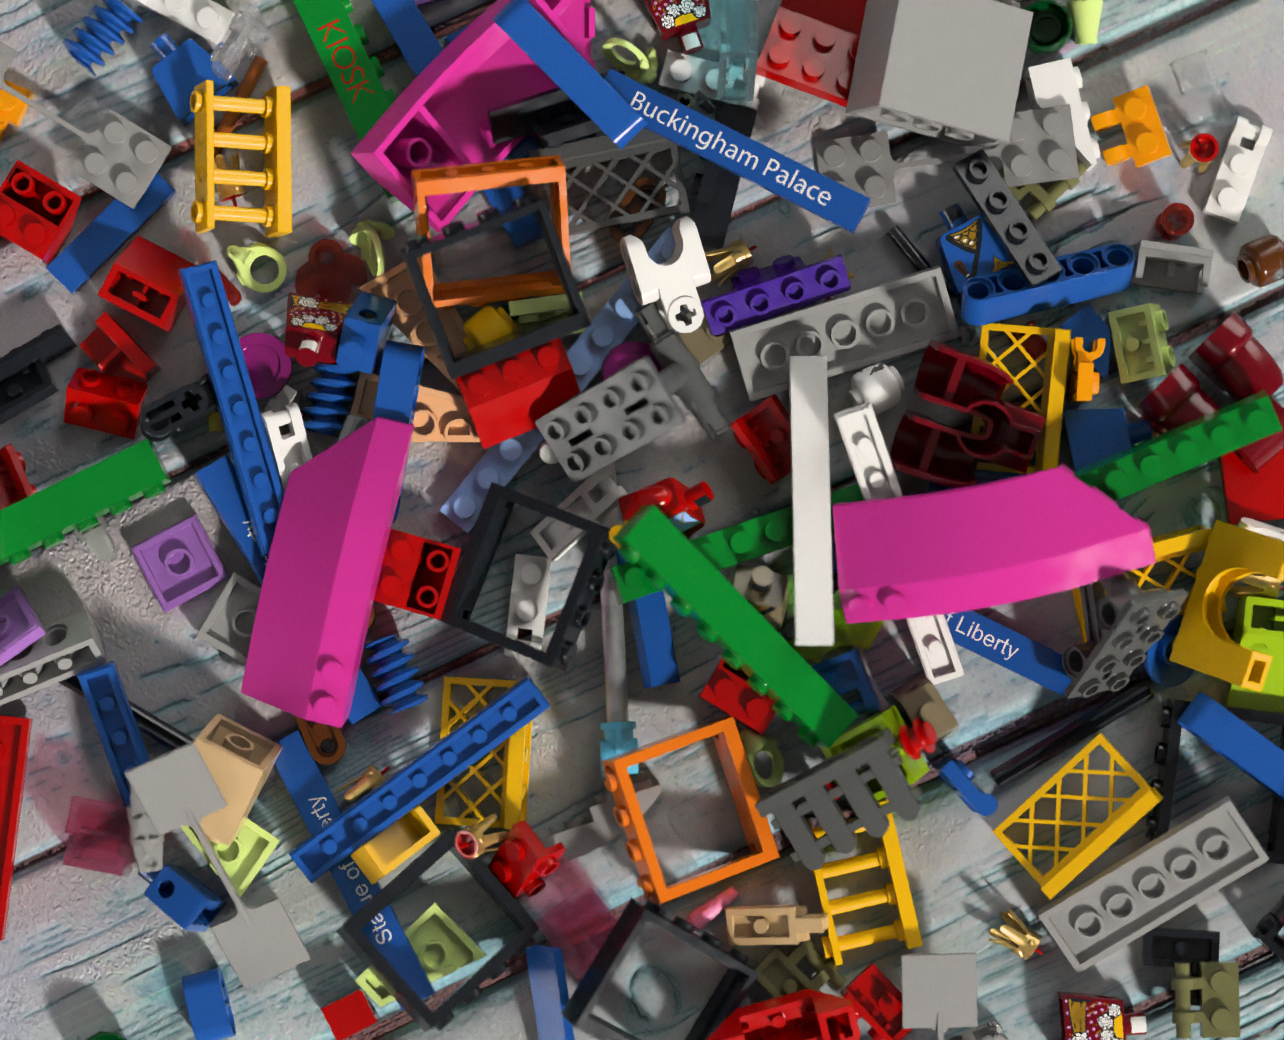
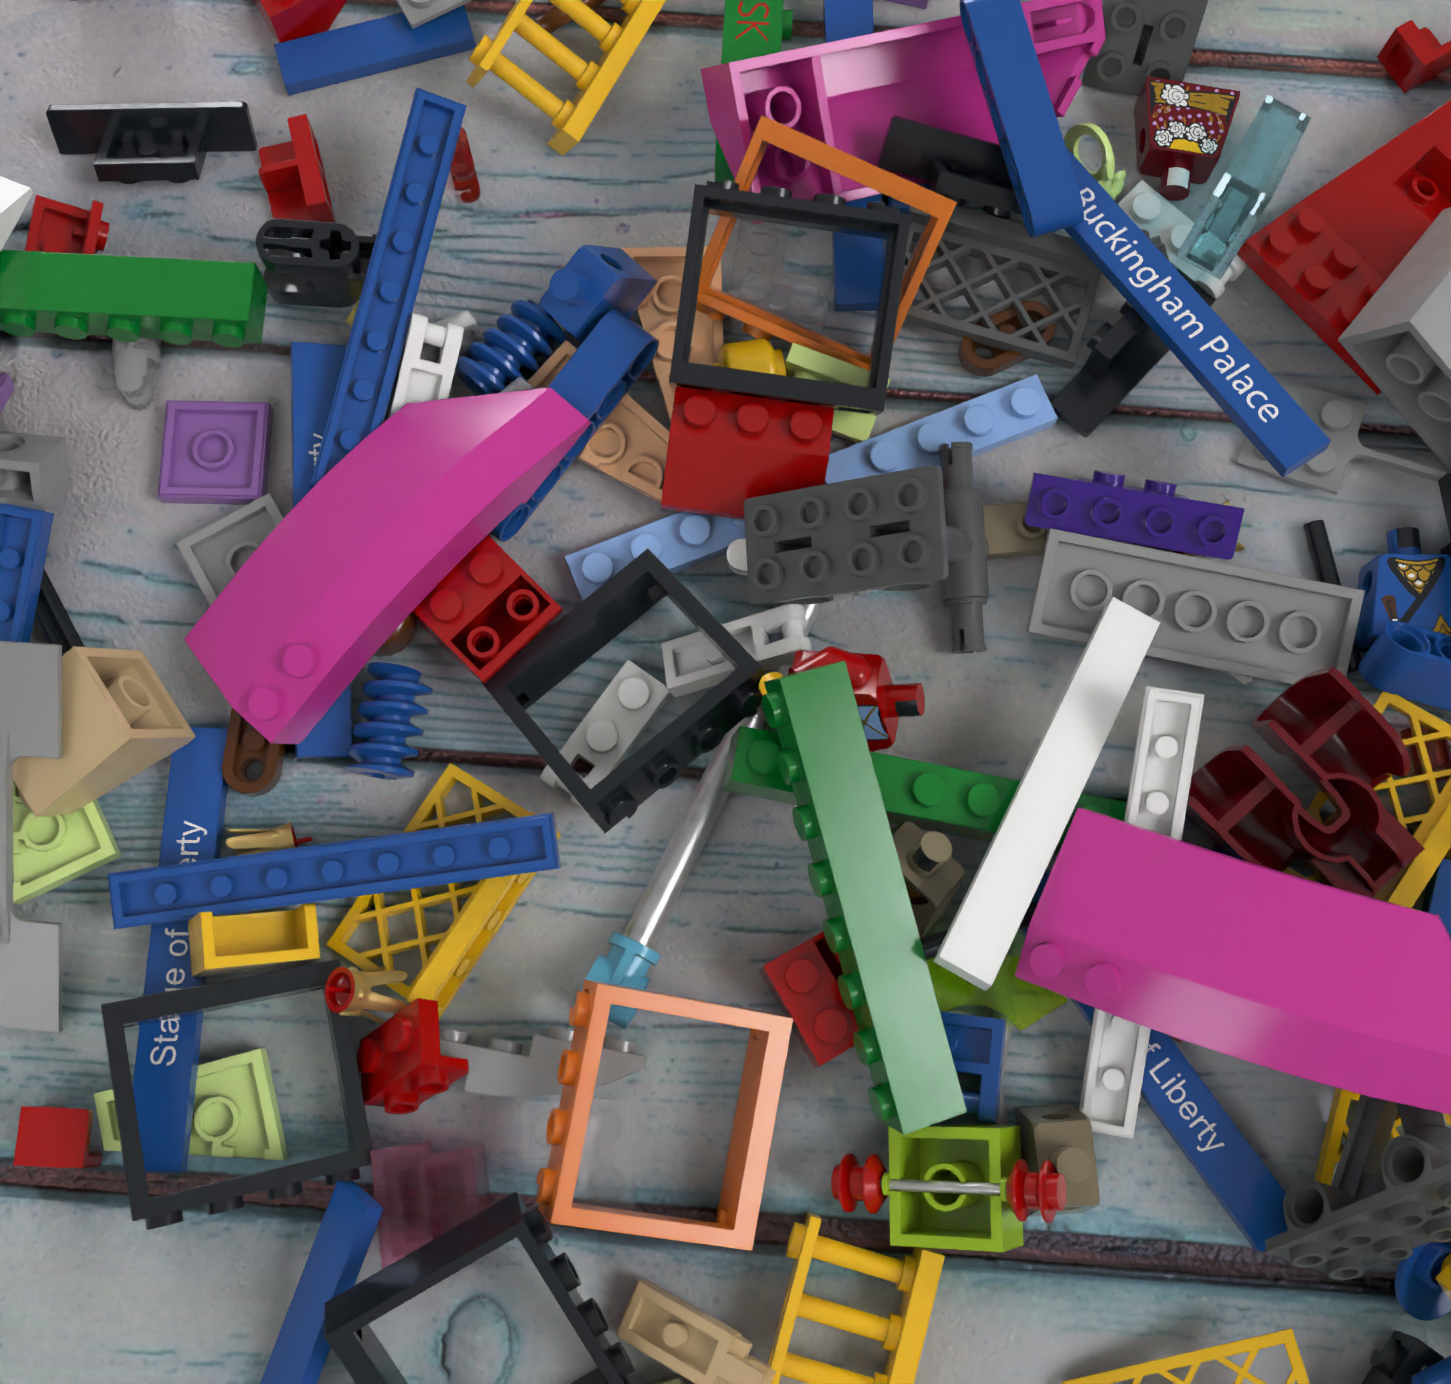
camera: 30 degrees right, 10 degrees down
red bracket [64,368,148,440] -> none
red slope [97,235,195,334] -> none
pearl gold piece [214,151,247,207] -> none
yellowish green piece [227,243,287,293] -> none
magenta piece [239,333,292,399] -> none
dark red torso [285,292,354,367] -> none
clear red plate [295,239,367,302] -> none
yellowish green piece [349,219,396,277] -> none
white piece [619,216,711,333] -> none
blue tile [619,553,681,689] -> none
bright pink animal [685,886,739,932] -> none
pearl gold piece [705,239,756,287] -> none
red bracket [730,394,791,484] -> none
yellowish green piece [739,729,784,788] -> none
dark grey fence [755,727,923,870] -> none
white head [848,362,905,416] -> none
blue plate [933,758,998,816] -> none
black axle [990,681,1154,788] -> none

